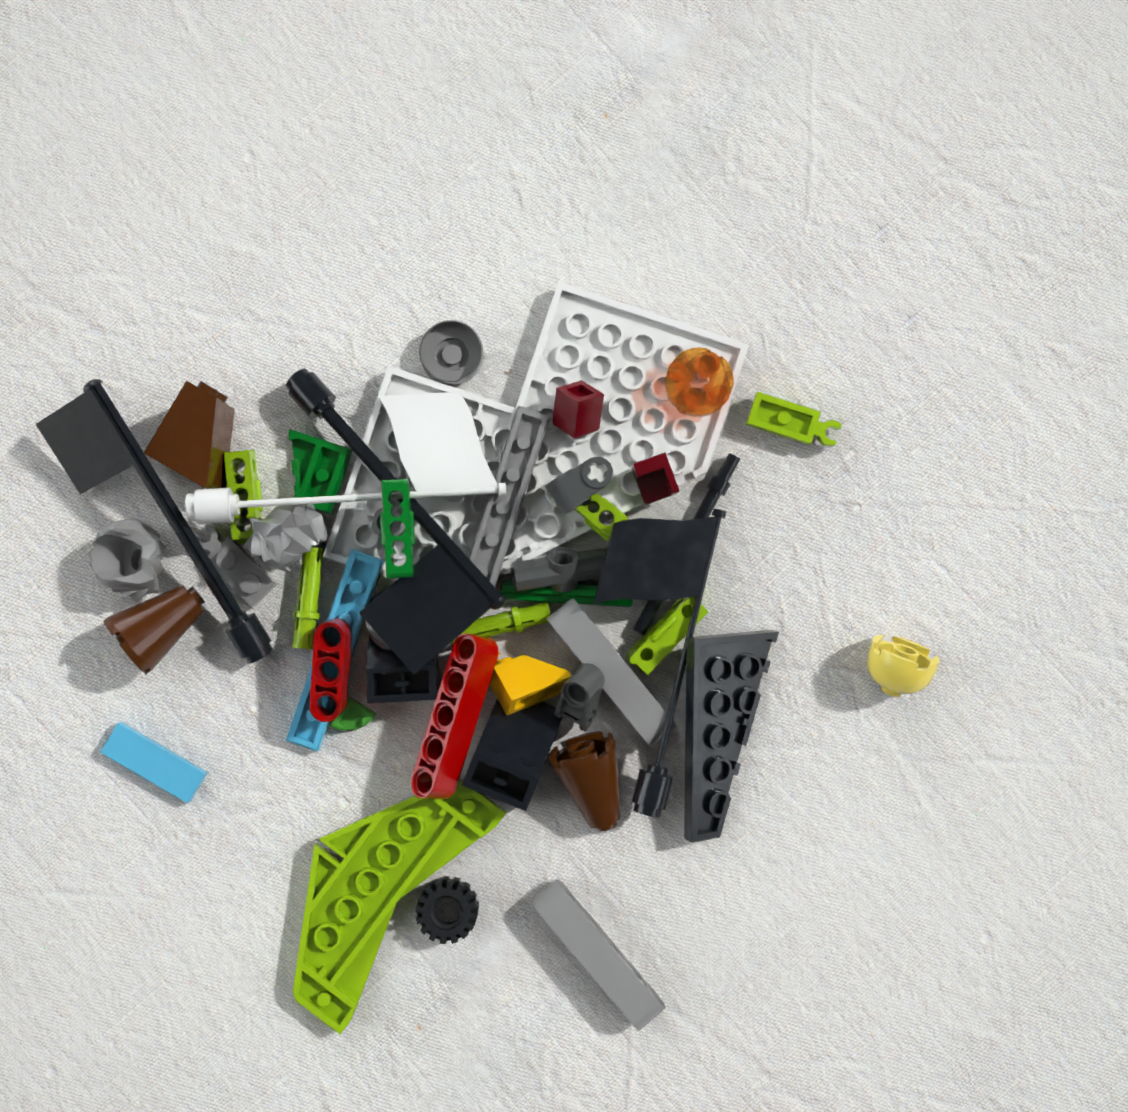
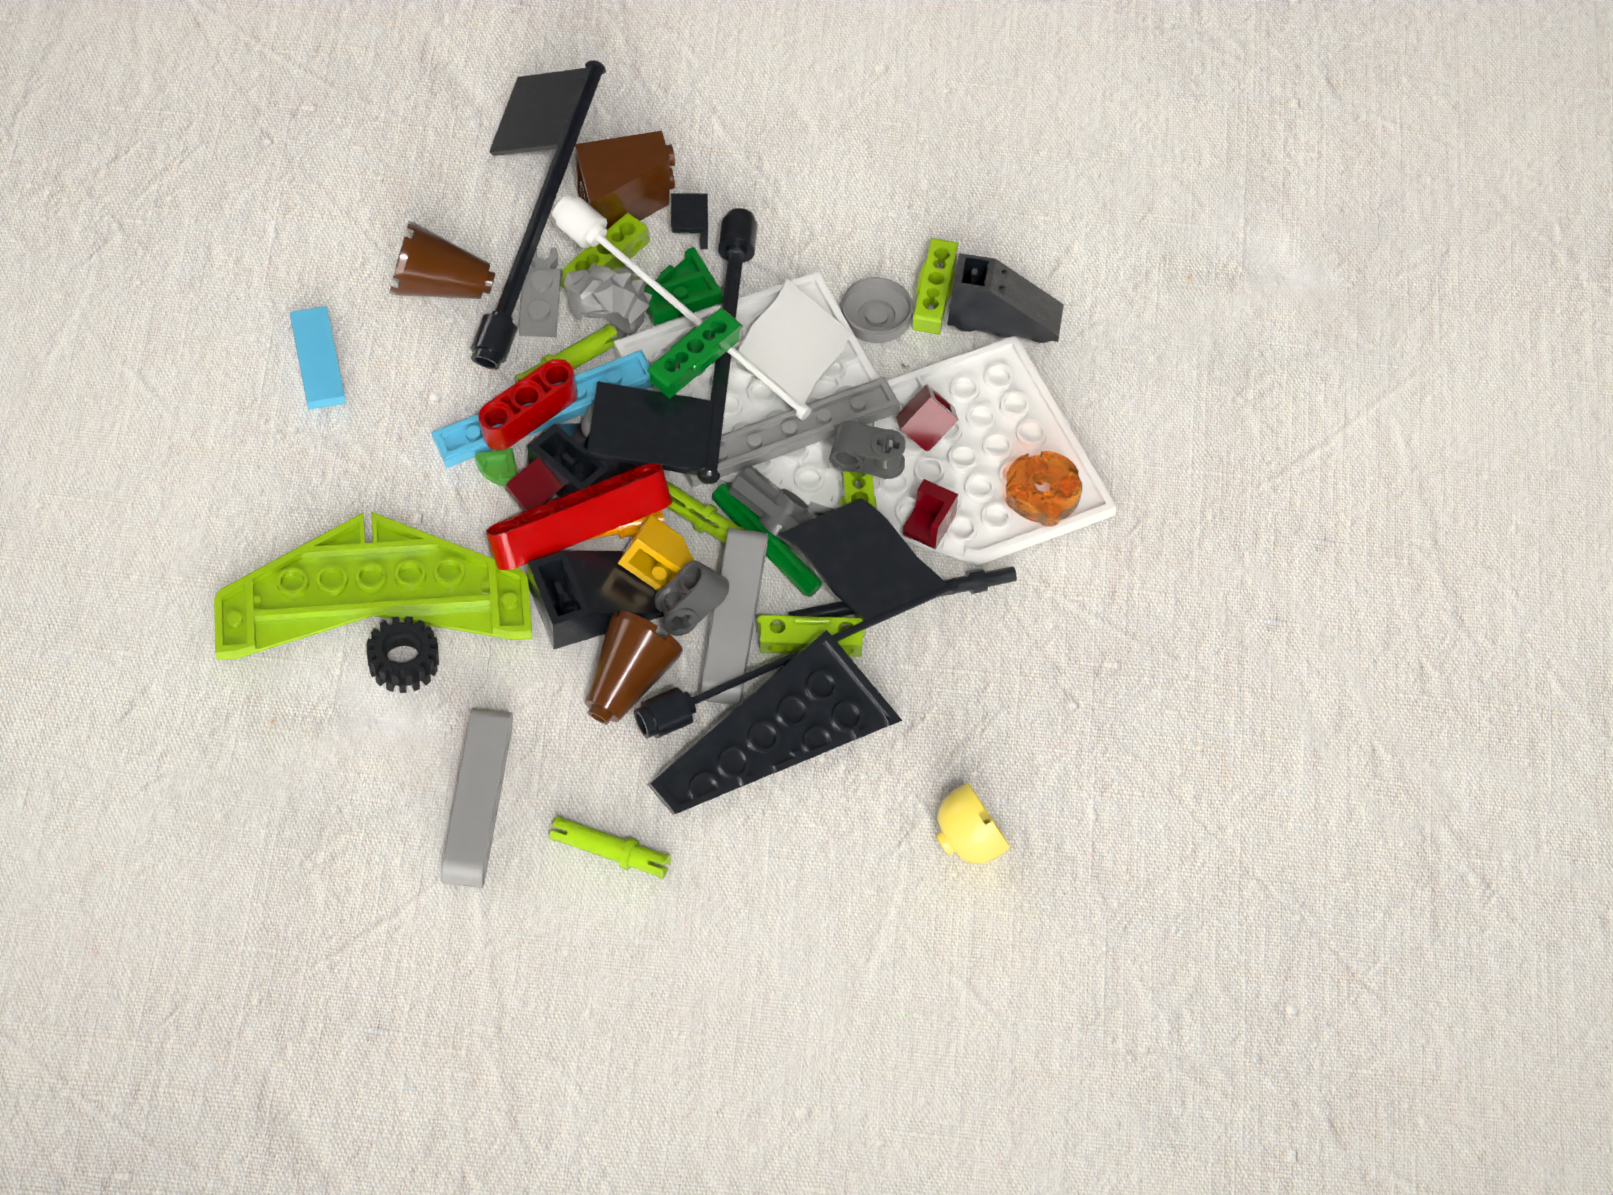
camera: 50 degrees right, 30 degrees down
light grey hair [89,518,167,602] -> none
lime plate [745,391,842,447] -> none
none -> dark red panel [505,458,563,513]
none -> lime pin [549,815,672,879]
none -> black panel [671,193,708,250]
none -> lime piece [913,238,959,335]
none -> black slope [947,253,1064,343]

